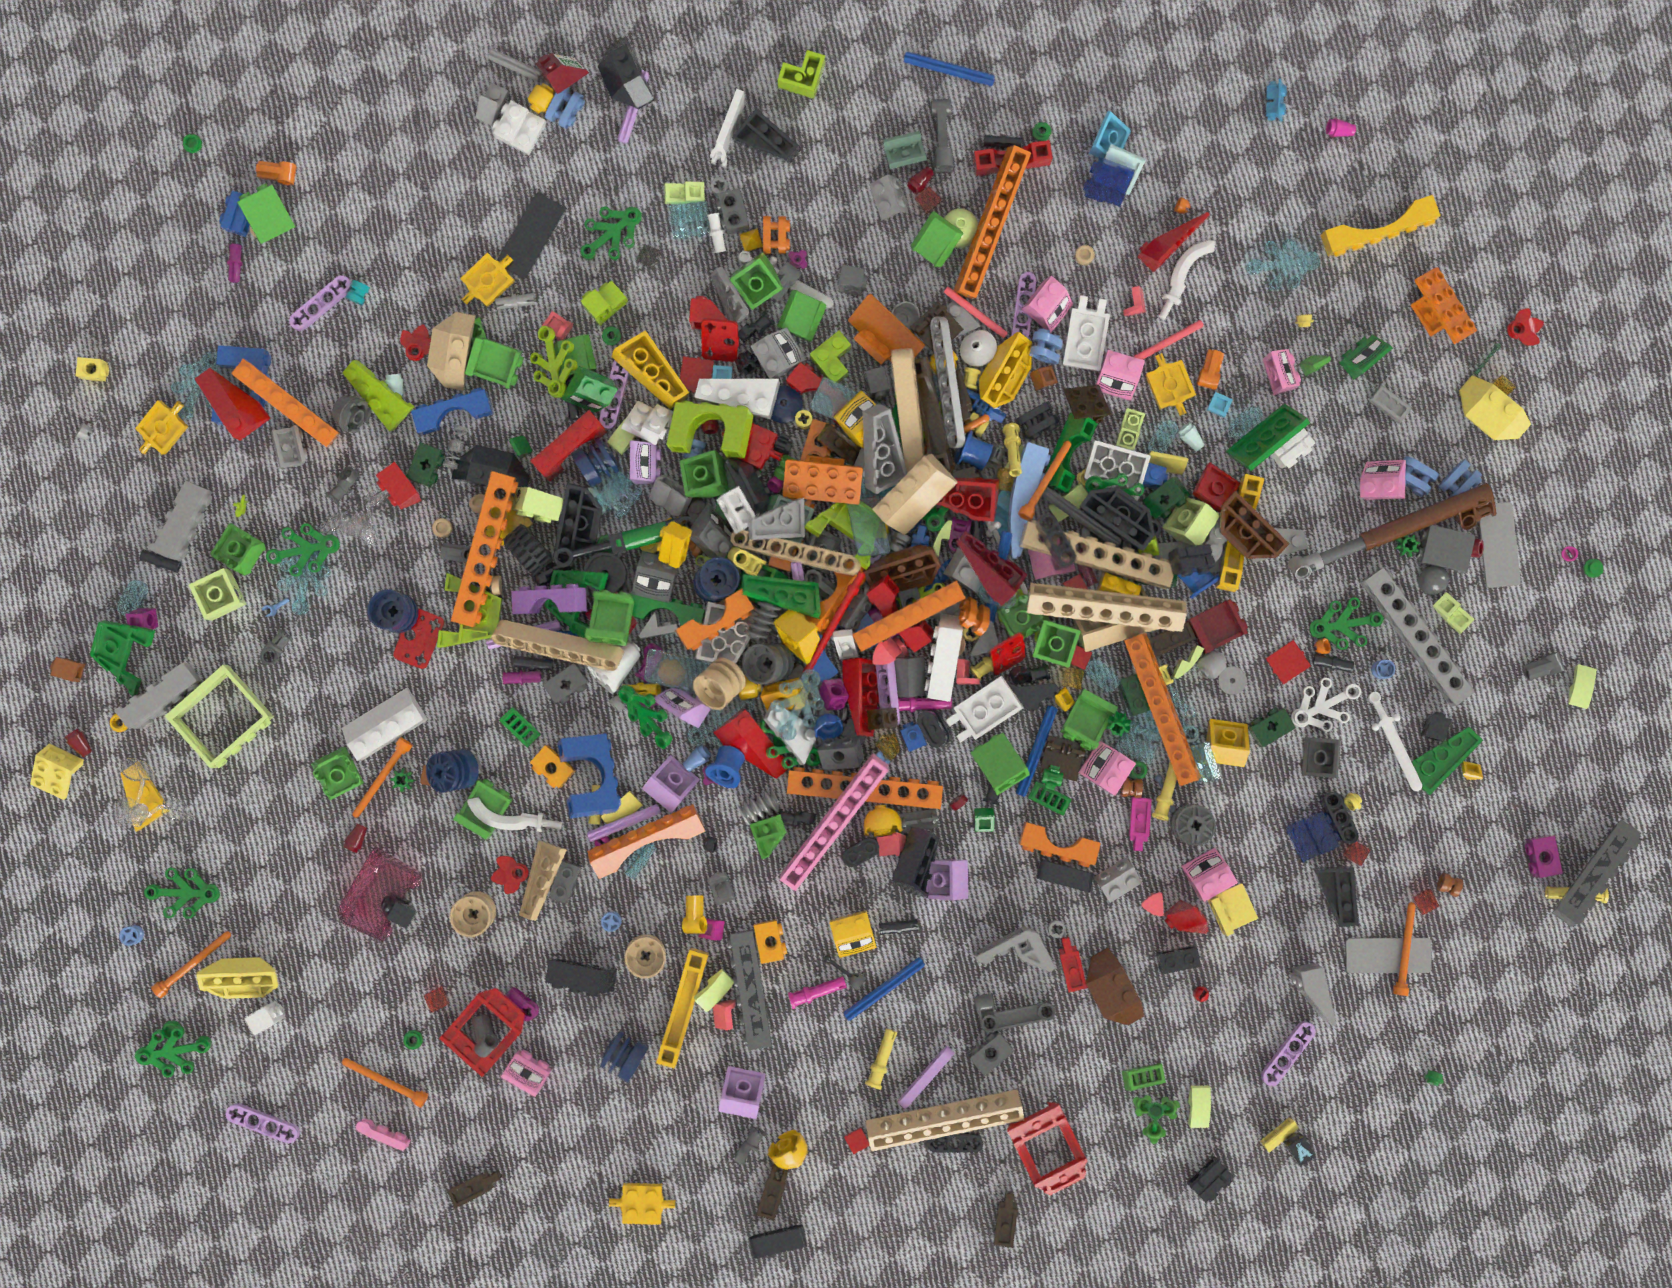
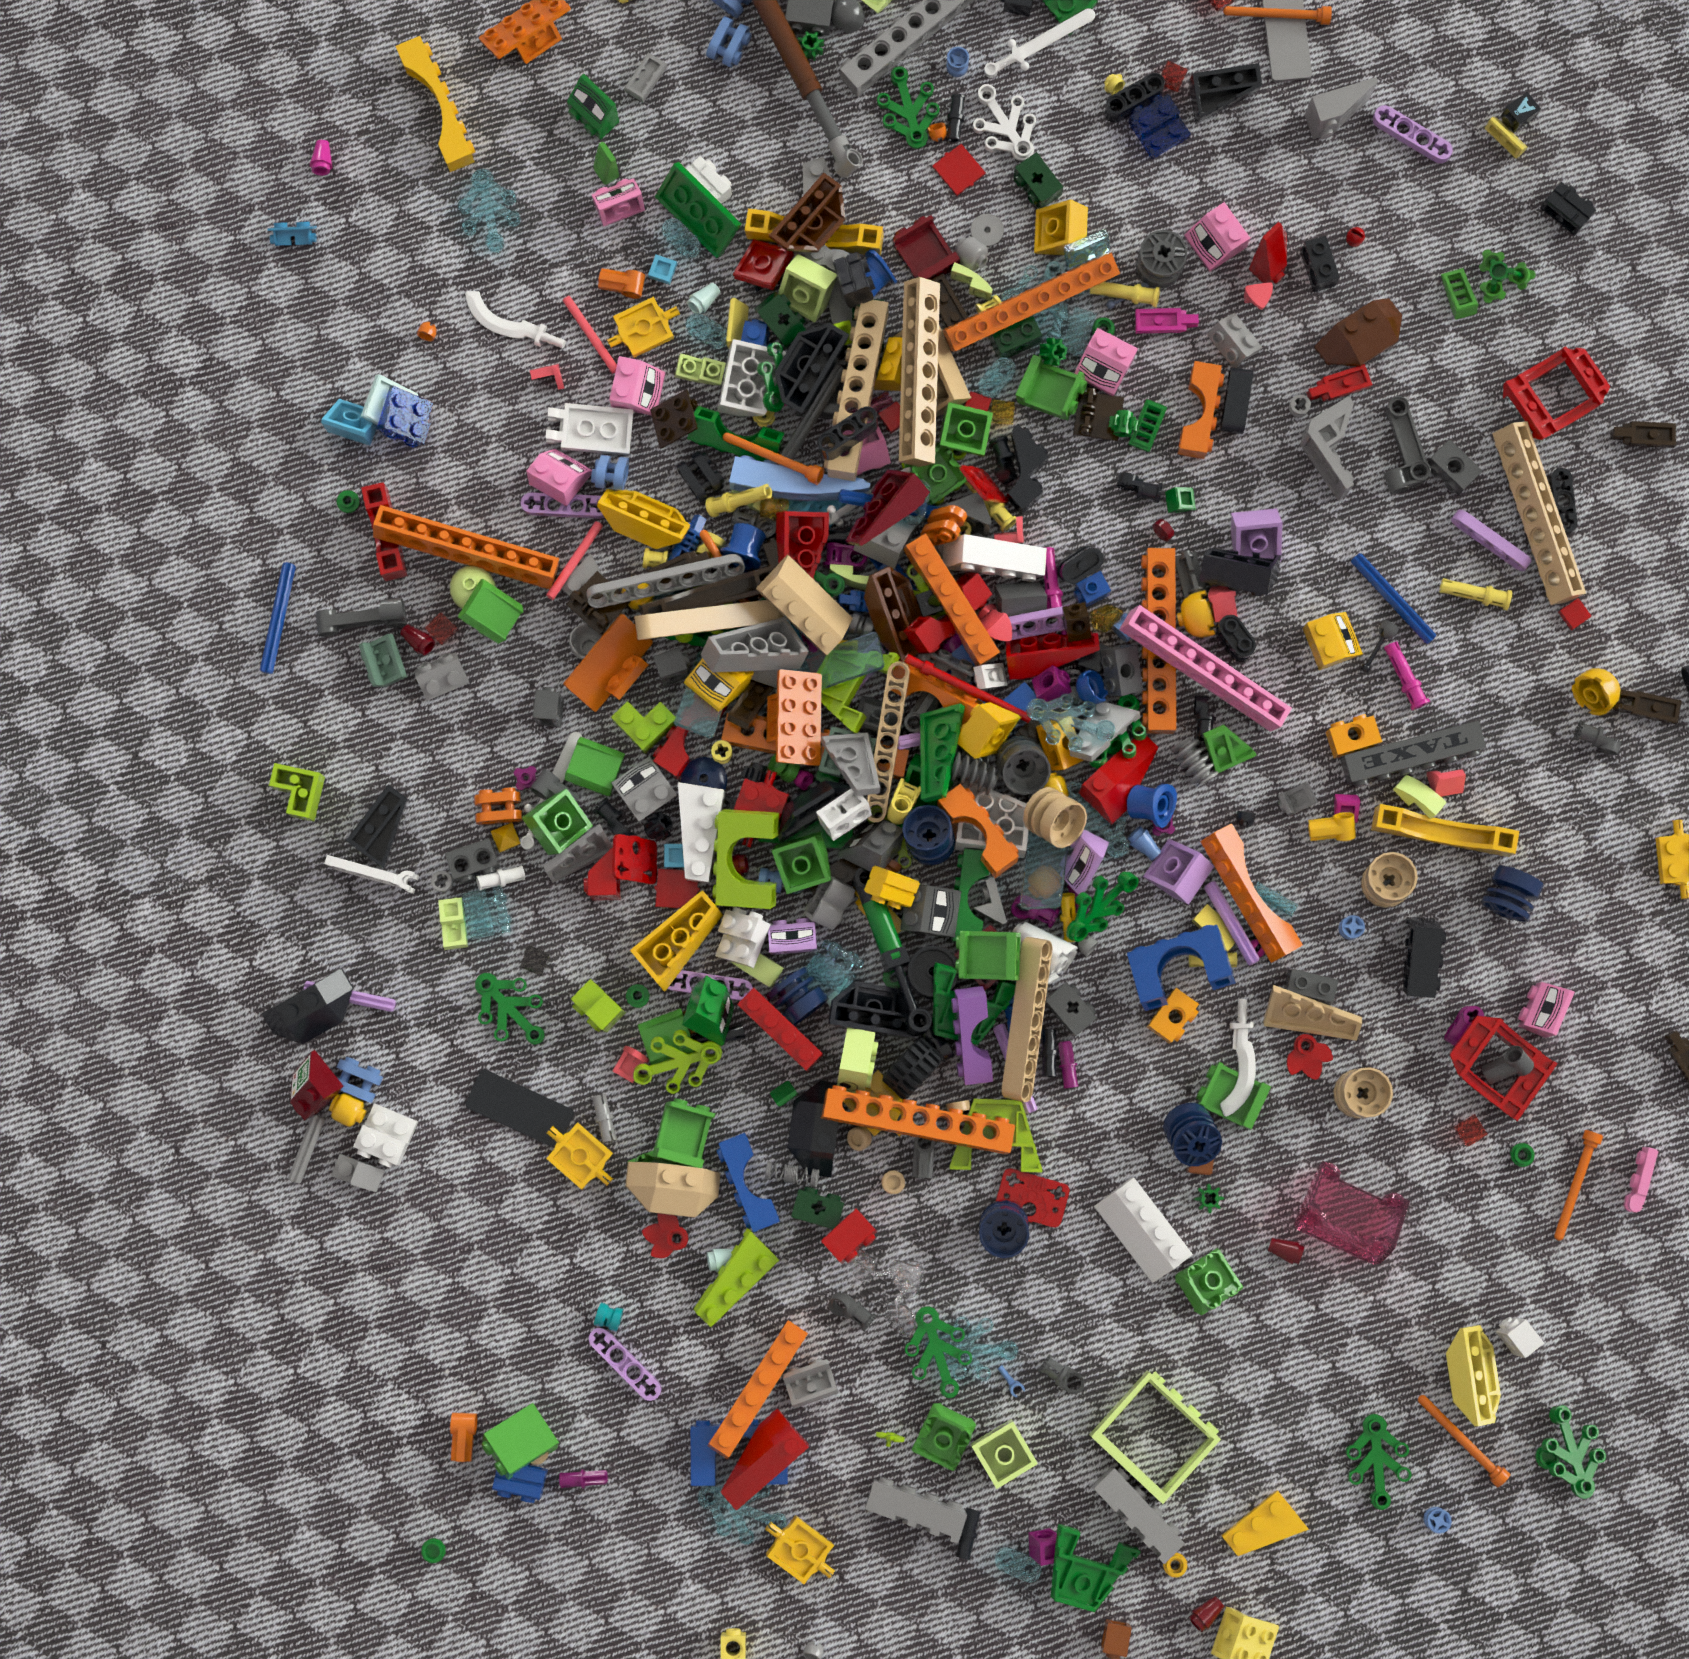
camera: 90 degrees left, 5 degrees down
clear plant [115,758,194,827] -> none
lavender beam [226,1103,300,1143] -> none
dark grey cone [332,395,371,433] -> none
orange piece [352,737,413,818] -> none
black brick [381,892,416,929] -> none
green slope [499,707,541,748] -> none
lavender slope [718,1066,766,1119] -> none
black pin [879,919,919,935] -> none
white tile [945,676,1024,743] -> none
white dish [960,330,997,367] -> none
bright green panel [971,733,1030,795] -> none
black pin [983,134,1022,150] -> none
blue axle [1016,705,1058,797] -> none
dark orange slope [1030,365,1058,391] -> none
yellowish green slope [1048,483,1089,522] -> none
yellow slope [1055,687,1075,711] -> none
tan tile [1075,245,1095,265] -> none
dark orange wheel [1120,778,1143,798] -> none
red wedge [1138,212,1210,272] -> none
yellowish green slope [1188,1086,1211,1128] -> none
light yellow bracket [1207,884,1258,936] -> none
light yellow plate [1295,314,1314,327] -> none
dark grey slope [1302,737,1341,778] -> none
bright pink slope [1360,460,1406,500] -> none

